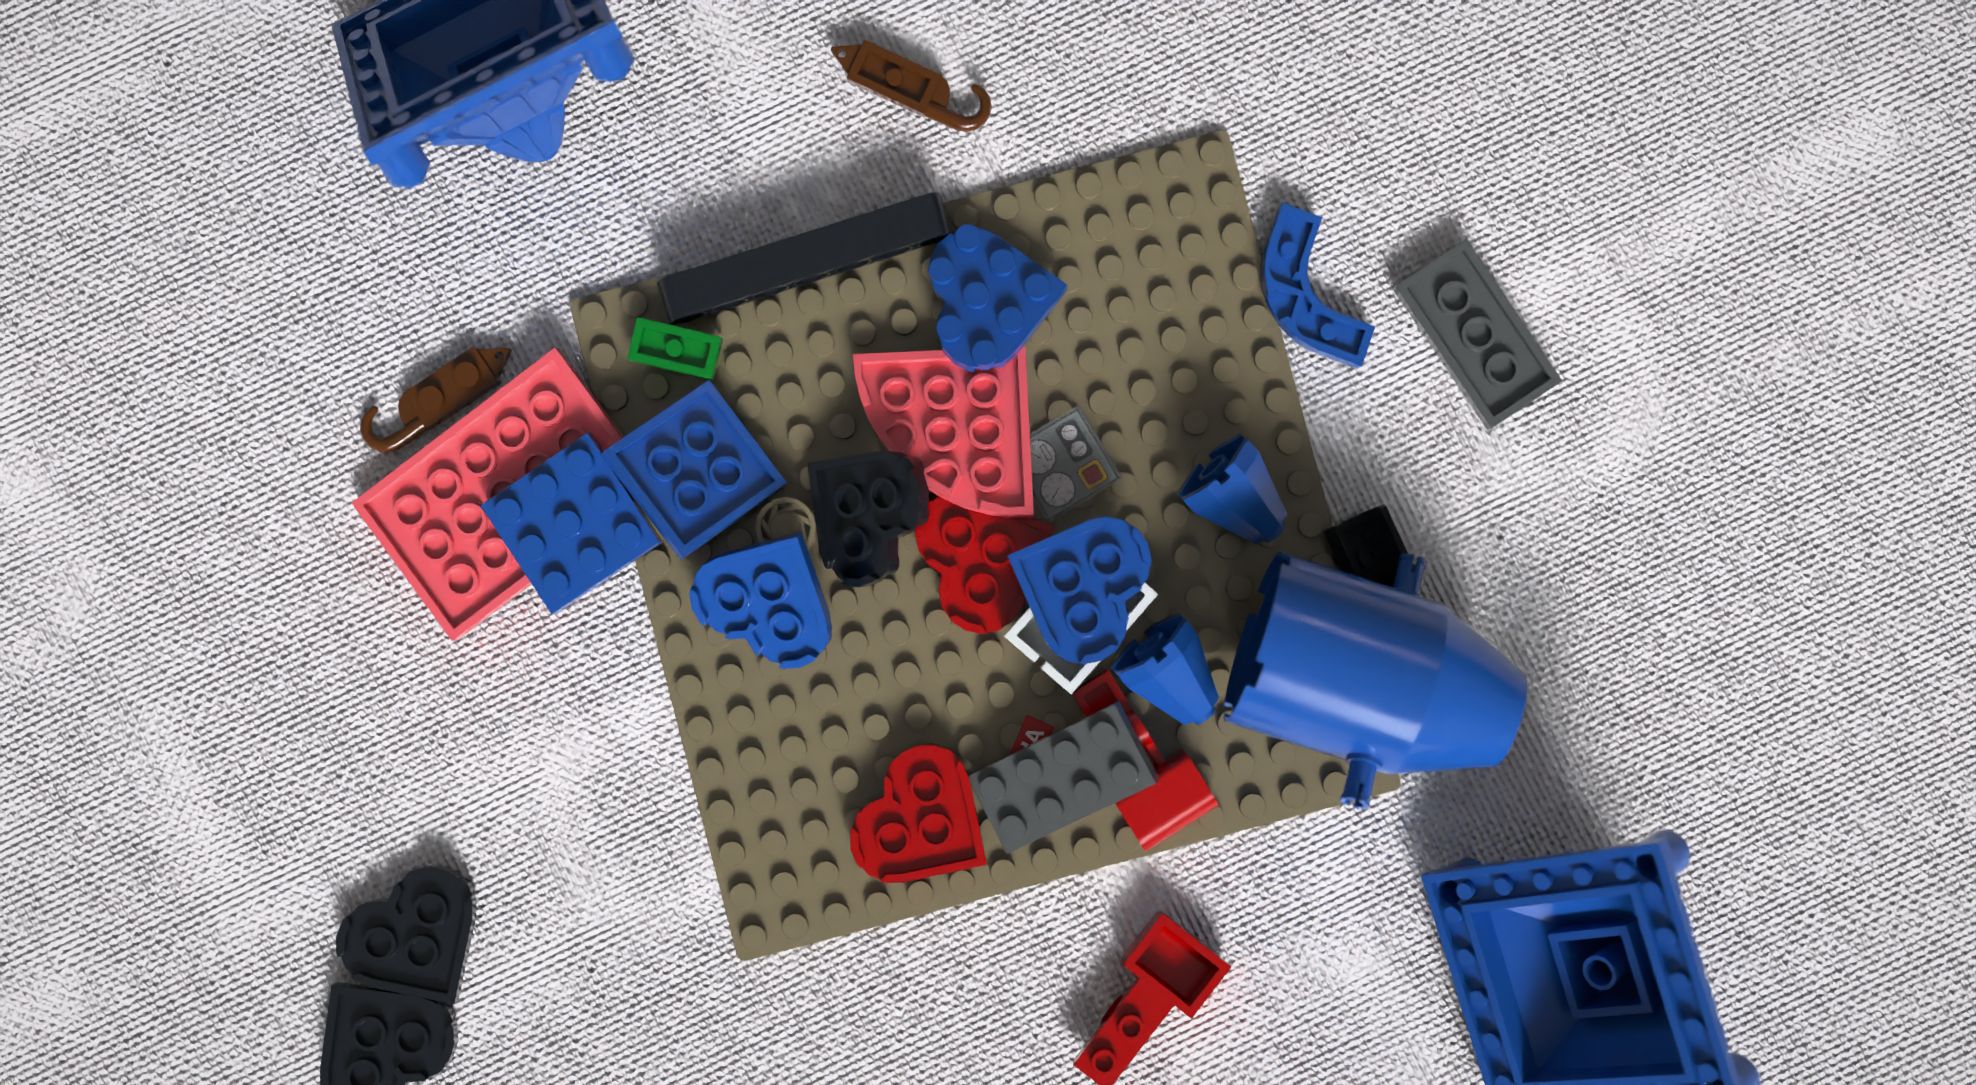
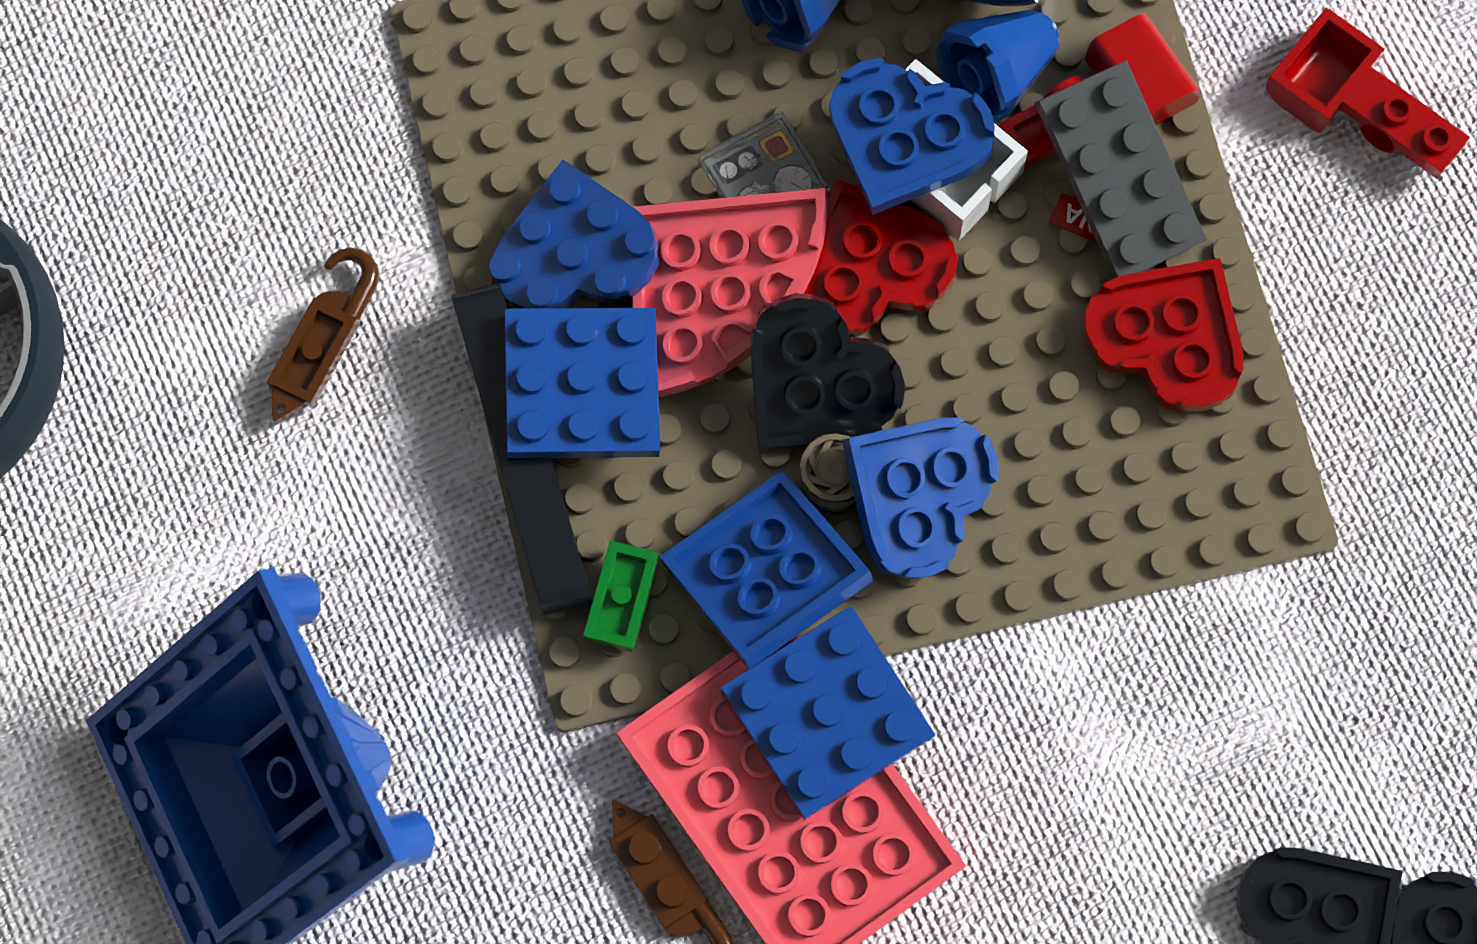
camera: 90 degrees left, 15 degrees down
none -> blue plate [505,308,660,459]

